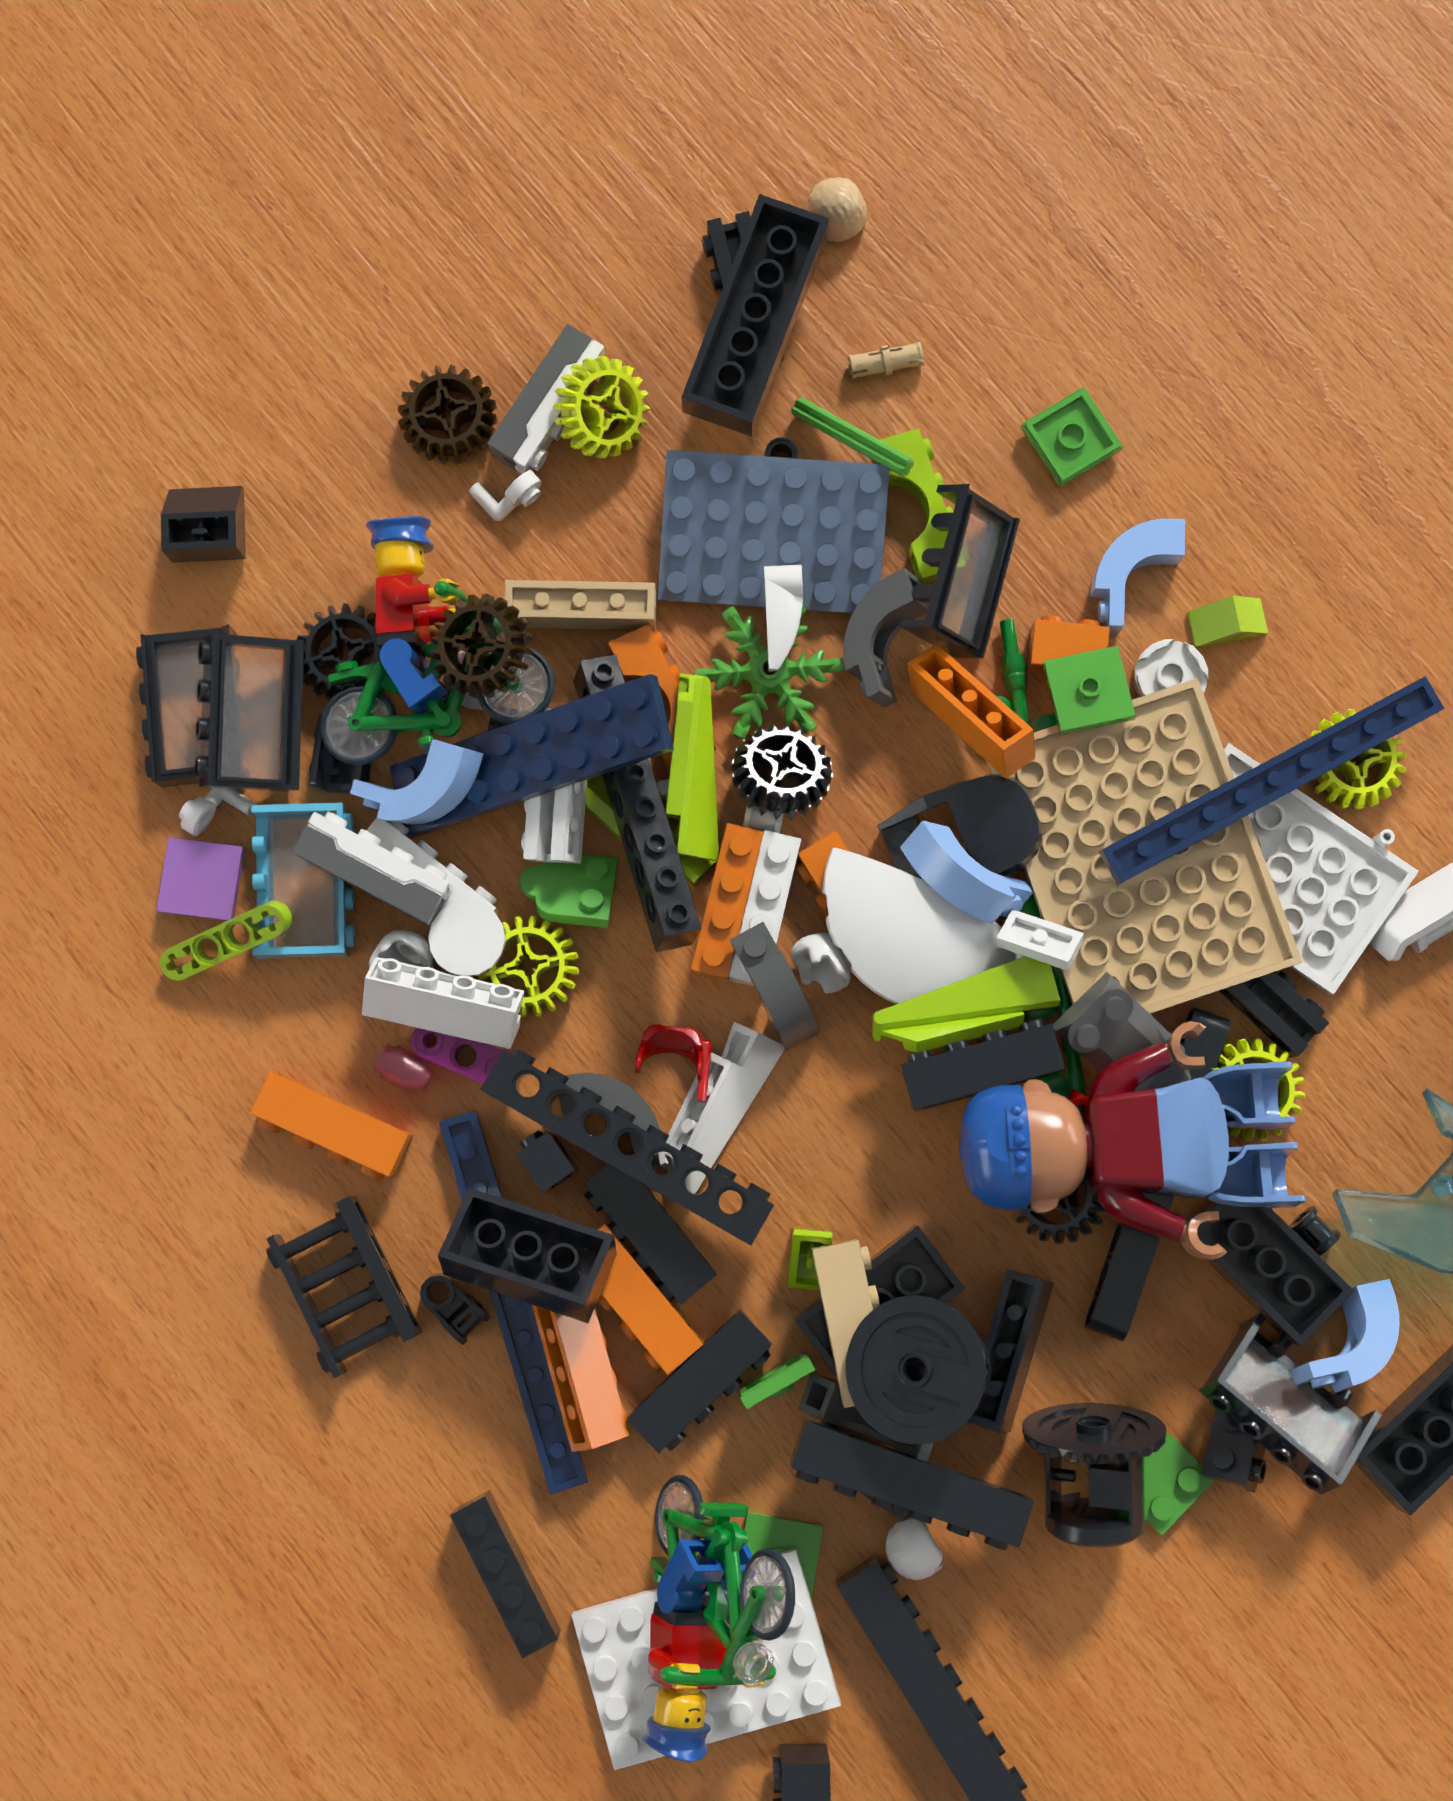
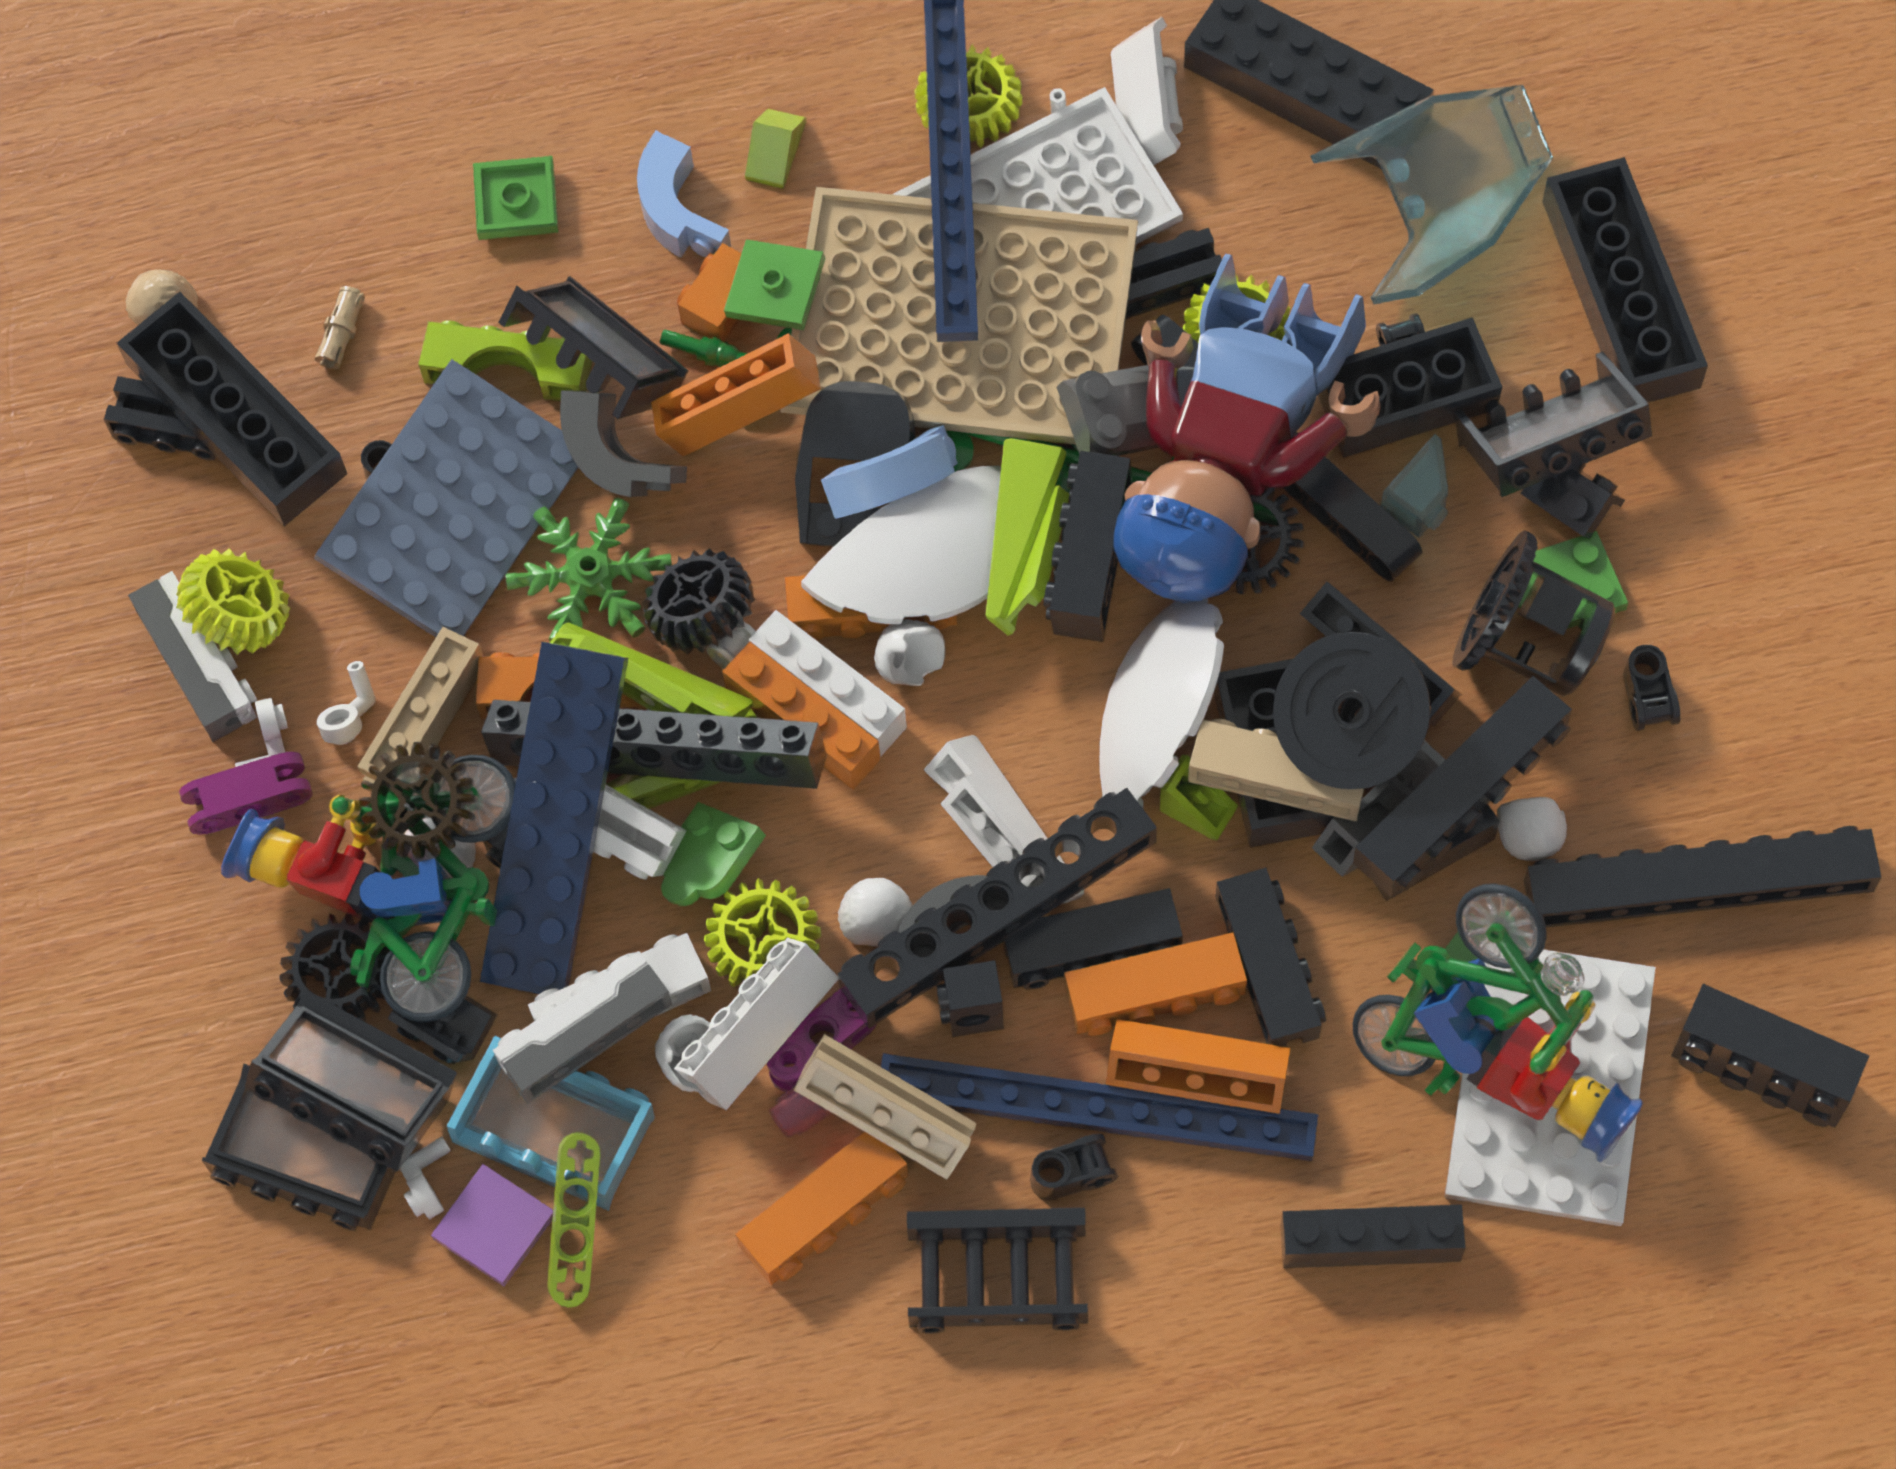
camera: 60 degrees left, 15 degrees down
black slope [161,486,246,563] -> none
light blue arch [350,739,483,824] -> none
dark brown gear [398,364,498,465] -> none
white tile [428,900,506,977] -> none
black brick [438,1188,617,1323] -> none
red helmet [635,1024,712,1103] -> none
dark grey arch [729,922,819,1051] -> none
bright green plate [740,1351,815,1409] -> none
white piece [764,565,803,672] -> none
bright green axle [791,397,914,477] -> none
white plate [997,909,1083,971] -> none
white tile [1133,639,1208,697] -> none
light blue arch [1291,1279,1400,1393] -> none
none -> magenta piece [179,752,313,835]
none -> white plate [317,661,375,745]
none -> tan brick [794,1035,976,1179]
none -> white hair [838,878,913,947]
none -> white brick [1100,599,1224,808]
none -> clear light blue slope [1381,434,1448,538]
none -> black piece [1623,645,1680,731]

